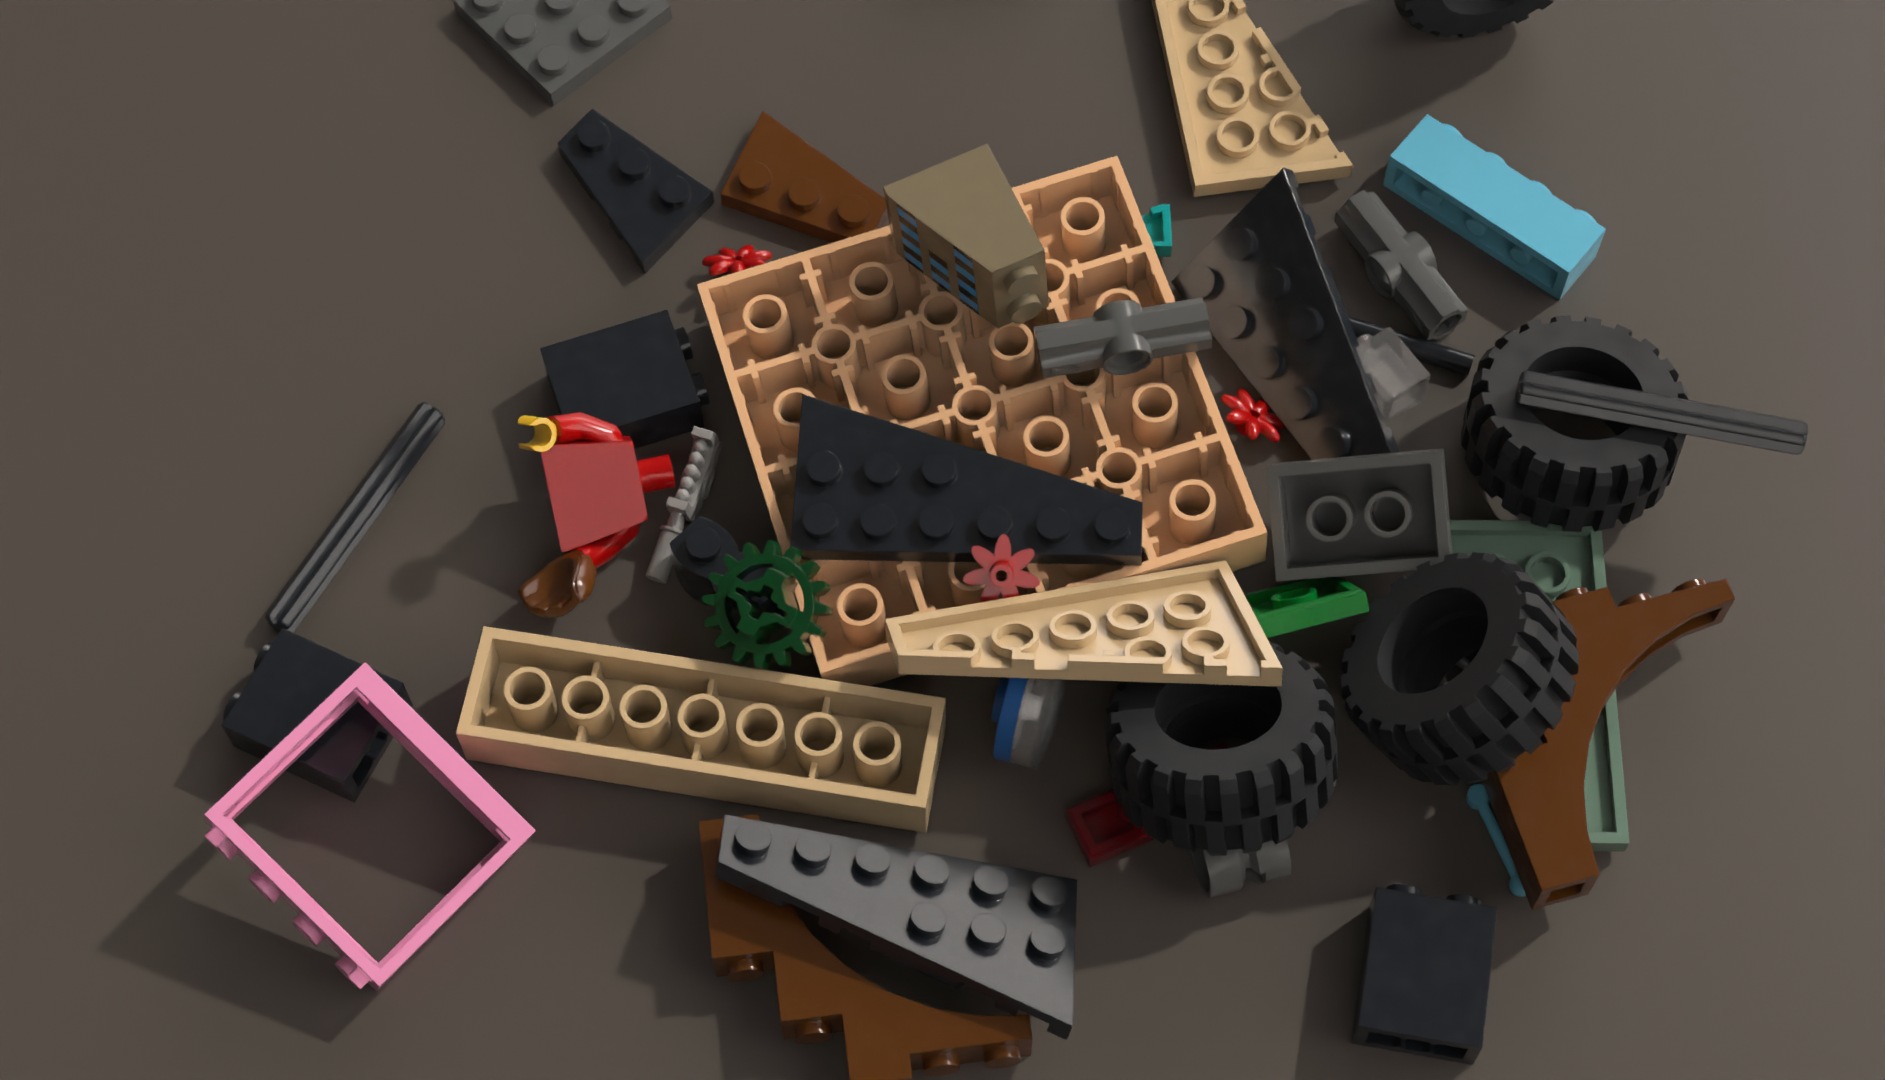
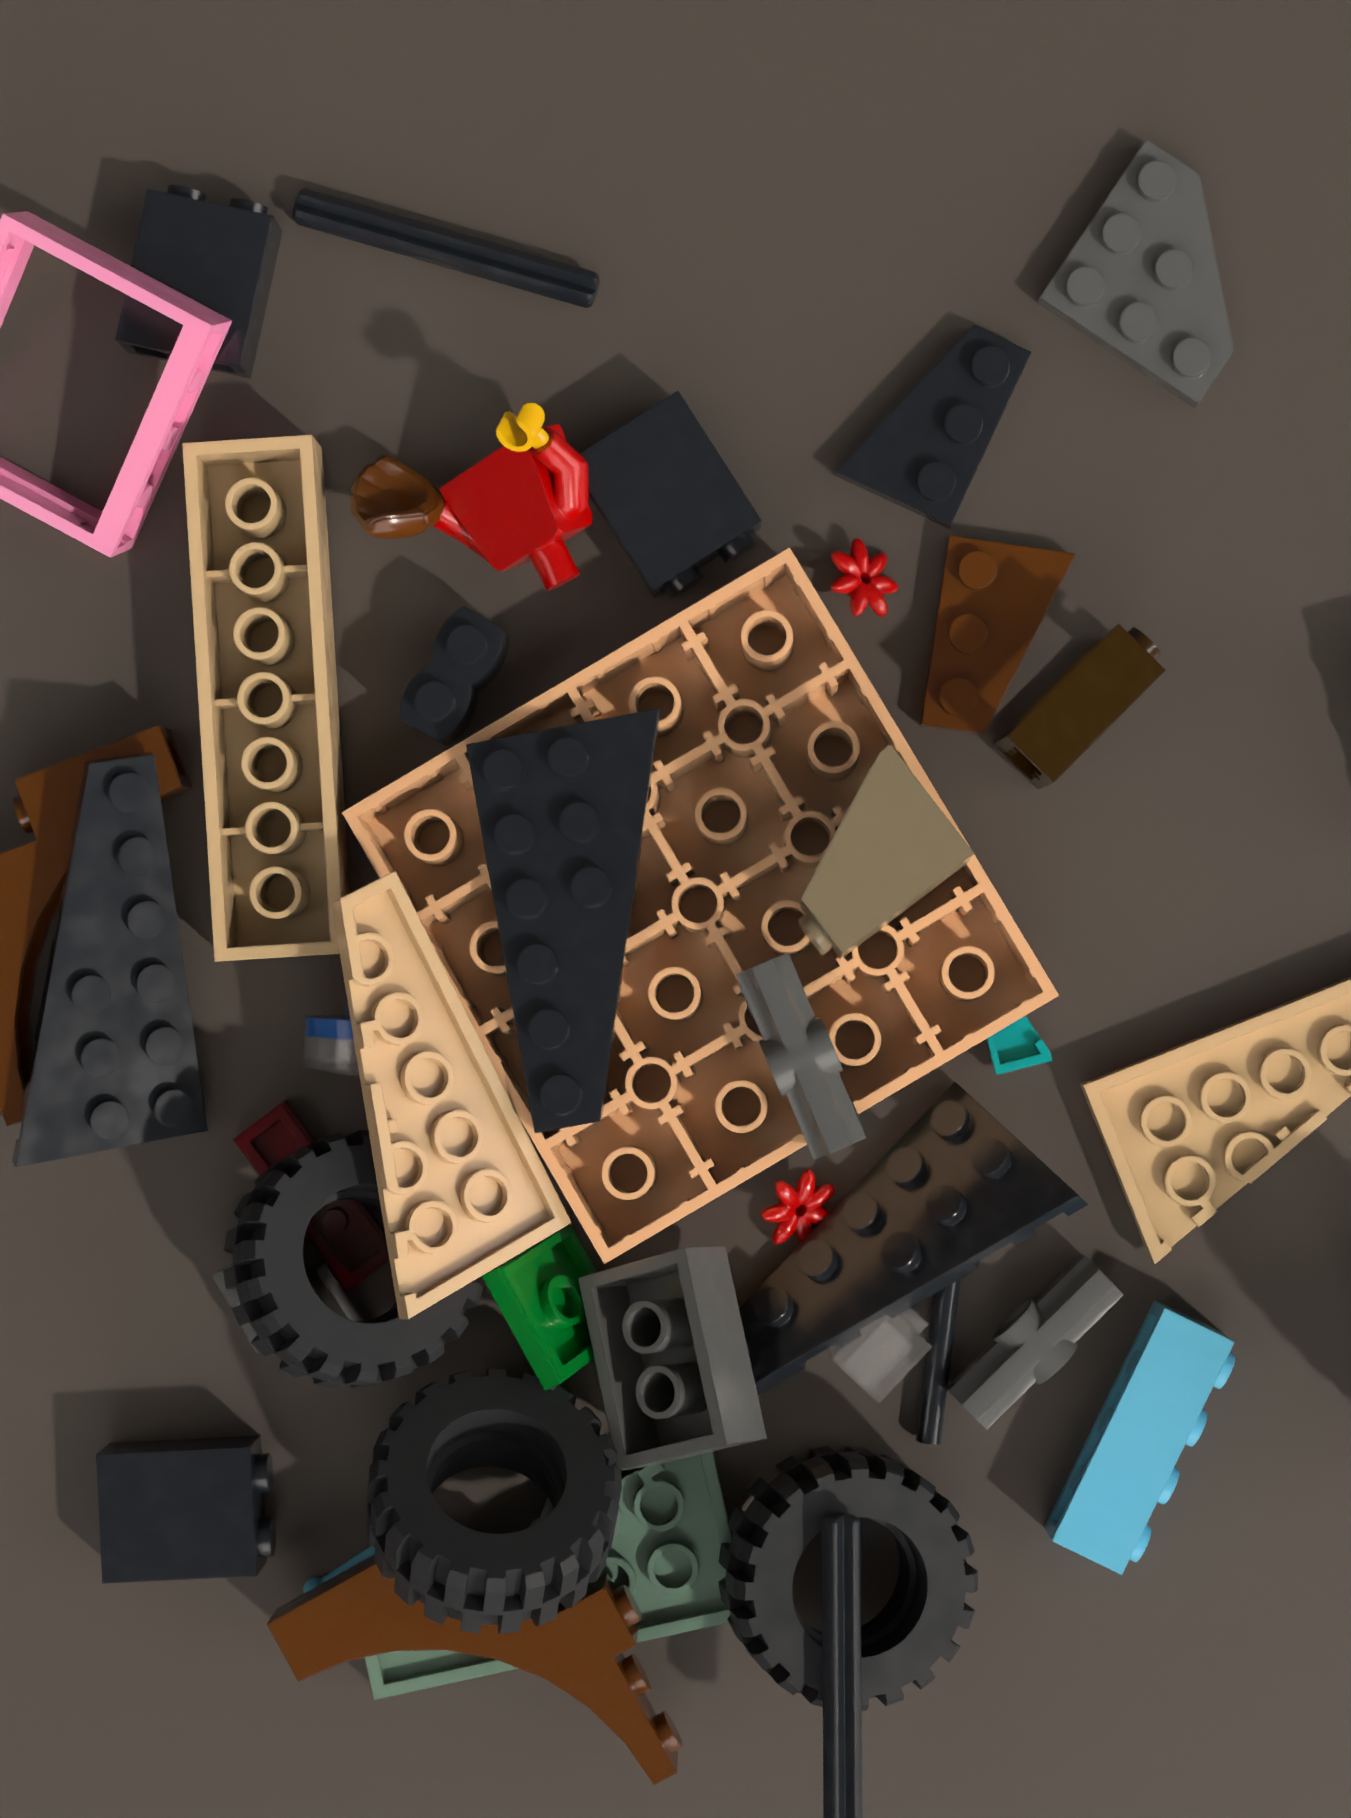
camera: 75 degrees right, 25 degrees up
light grey piece [645,426,722,584] -> none
dark green gear [702,540,833,670] -> none
red plant [963,534,1040,602] -> none
none -> dark brown window [994,624,1166,789]

